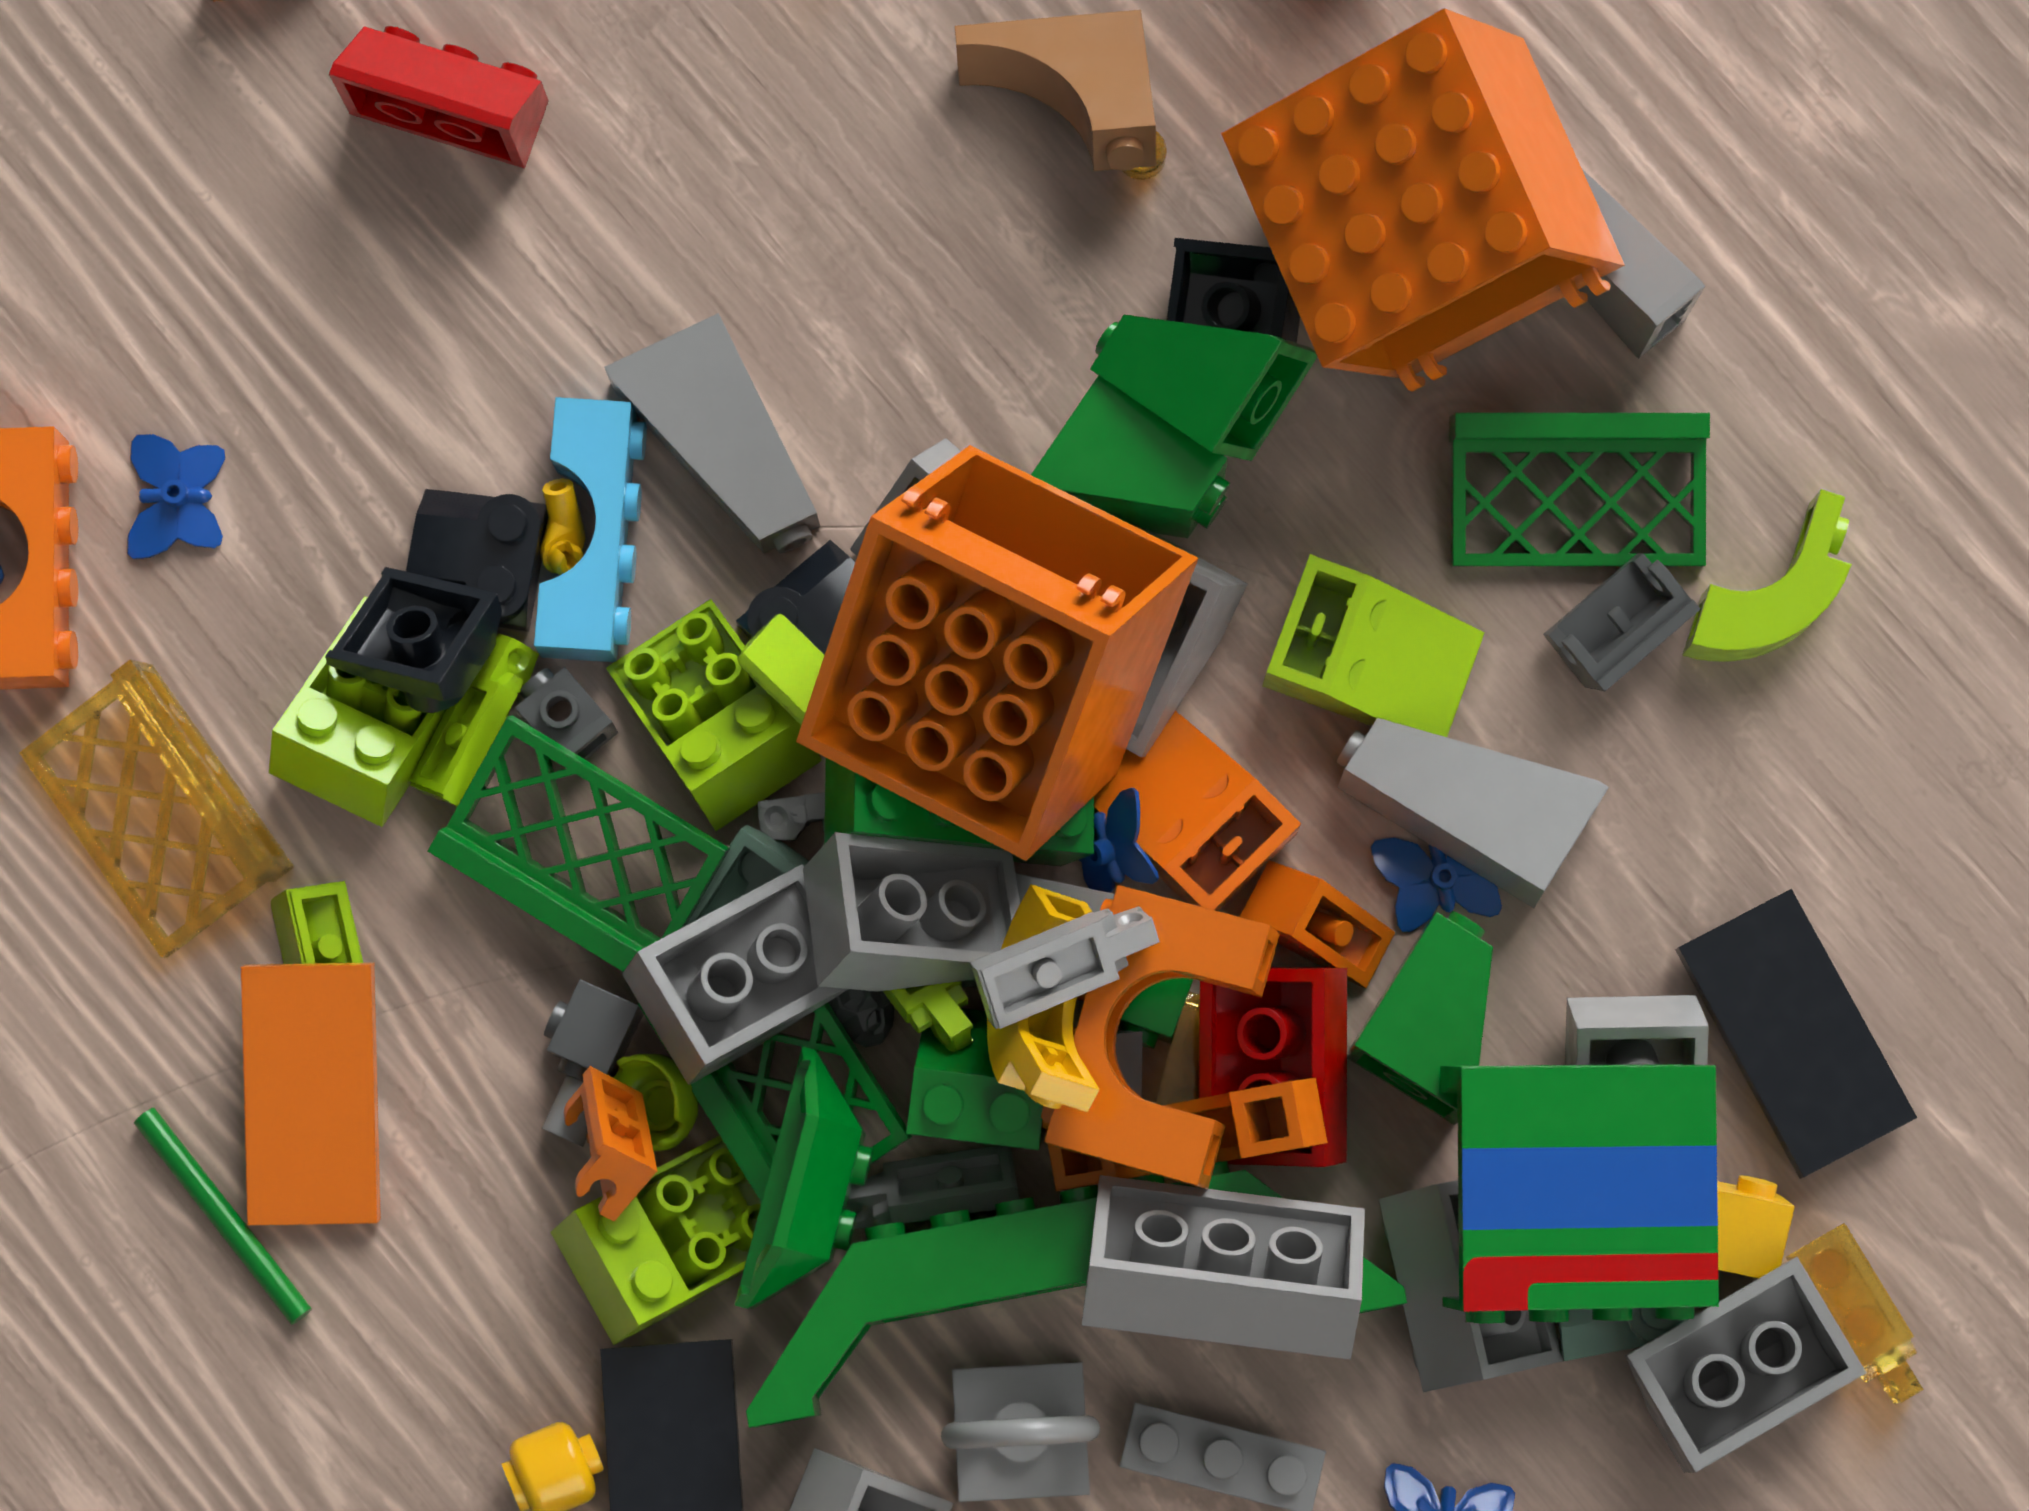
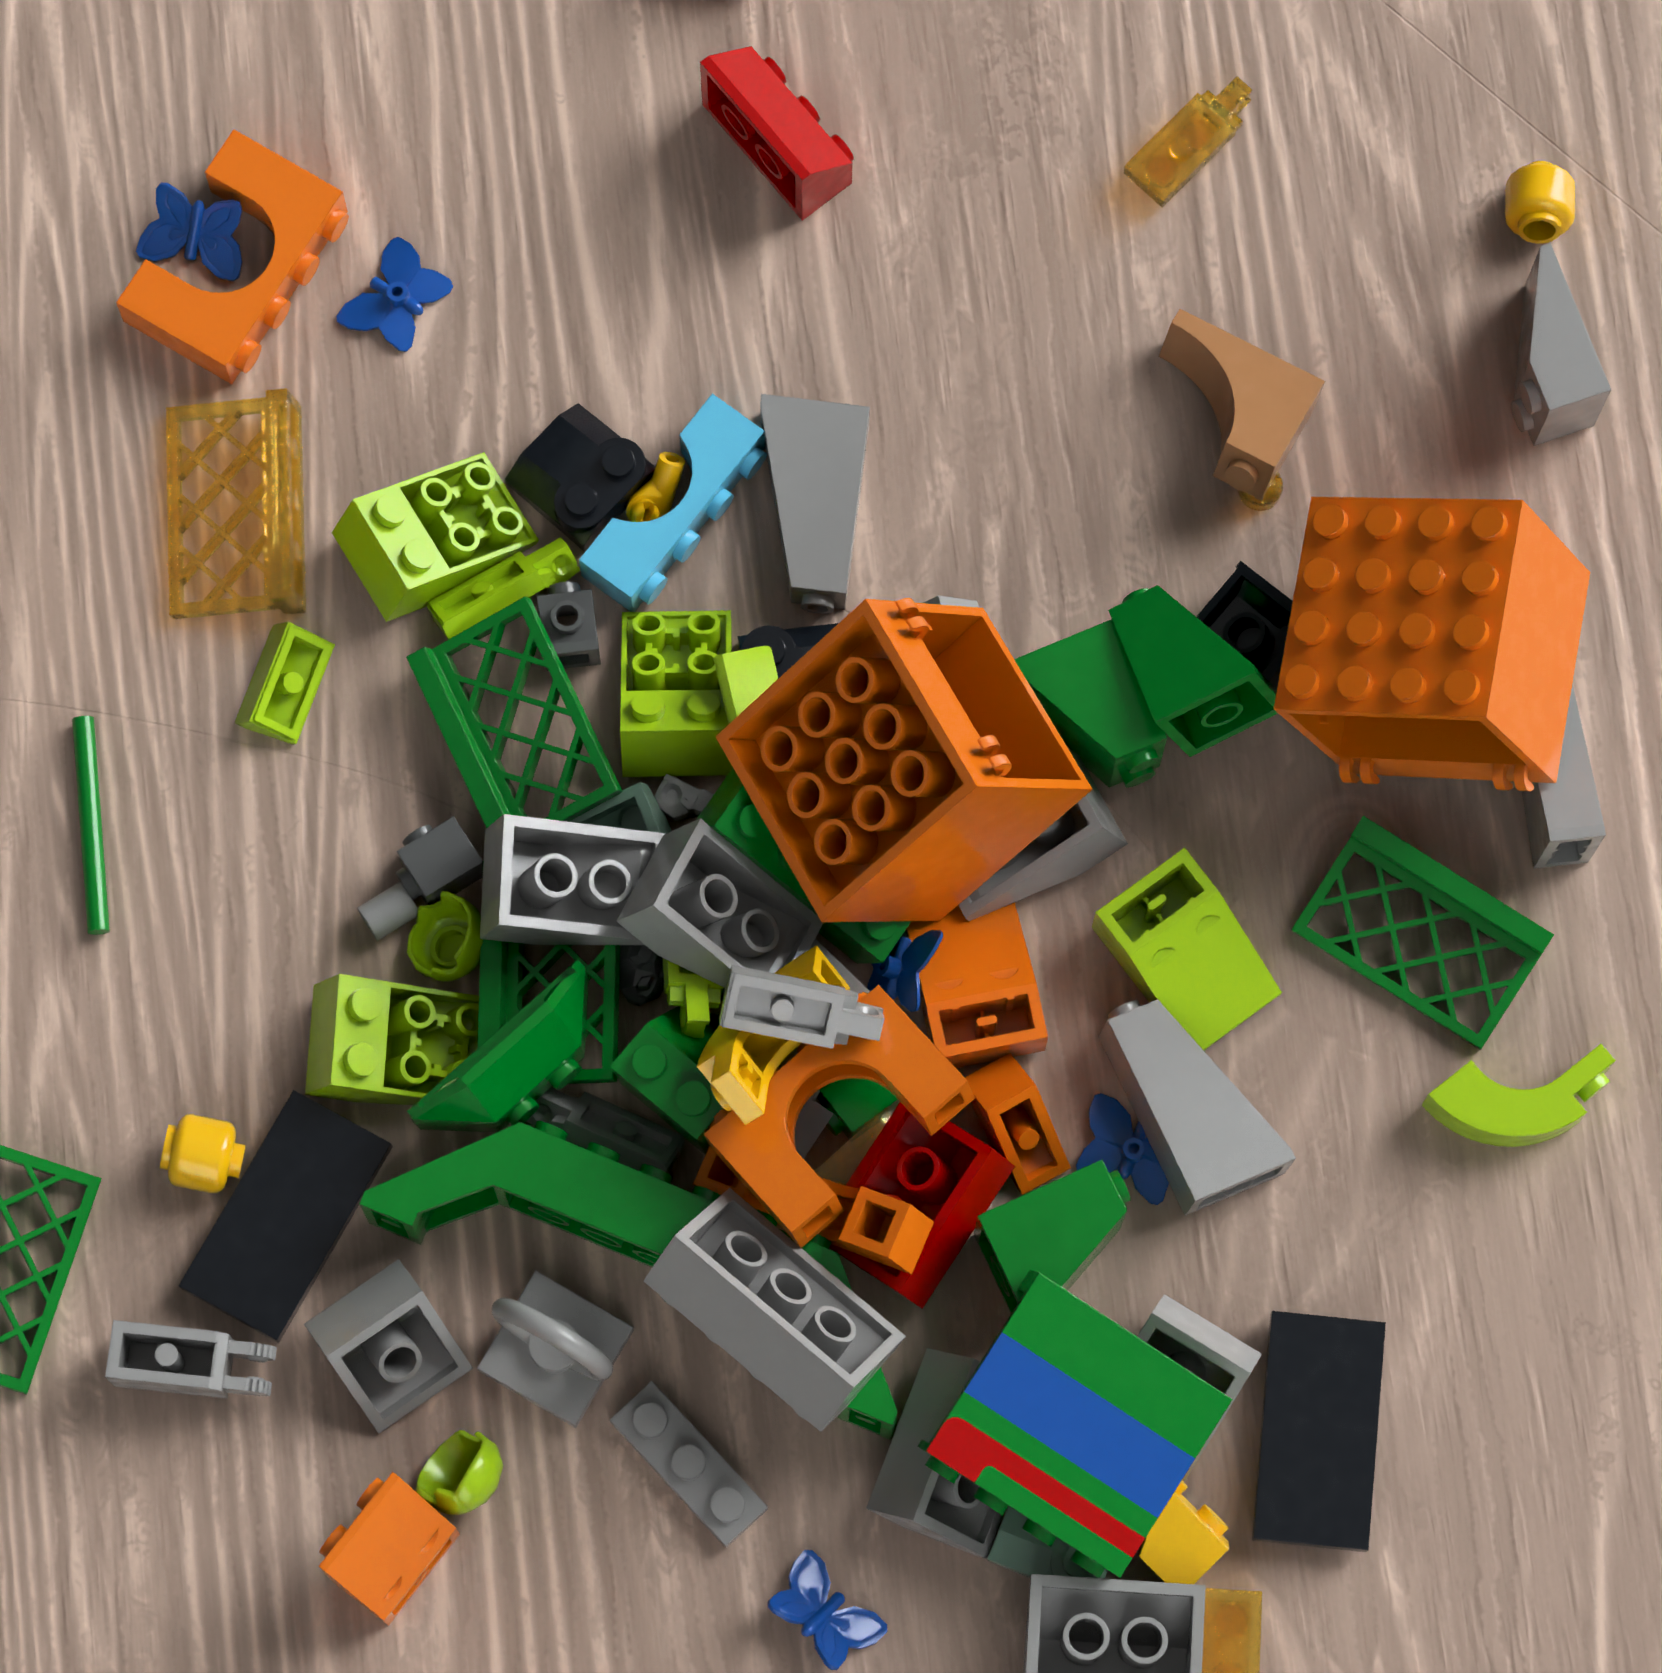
camera: 30 degrees right, 5 degrees down
orange tile [241,963,381,1225] -> none
black slope [325,567,502,713] -> none
orange hinge [564,1066,657,1221] -> none
dark grey hinge [1543,553,1701,692] -> none

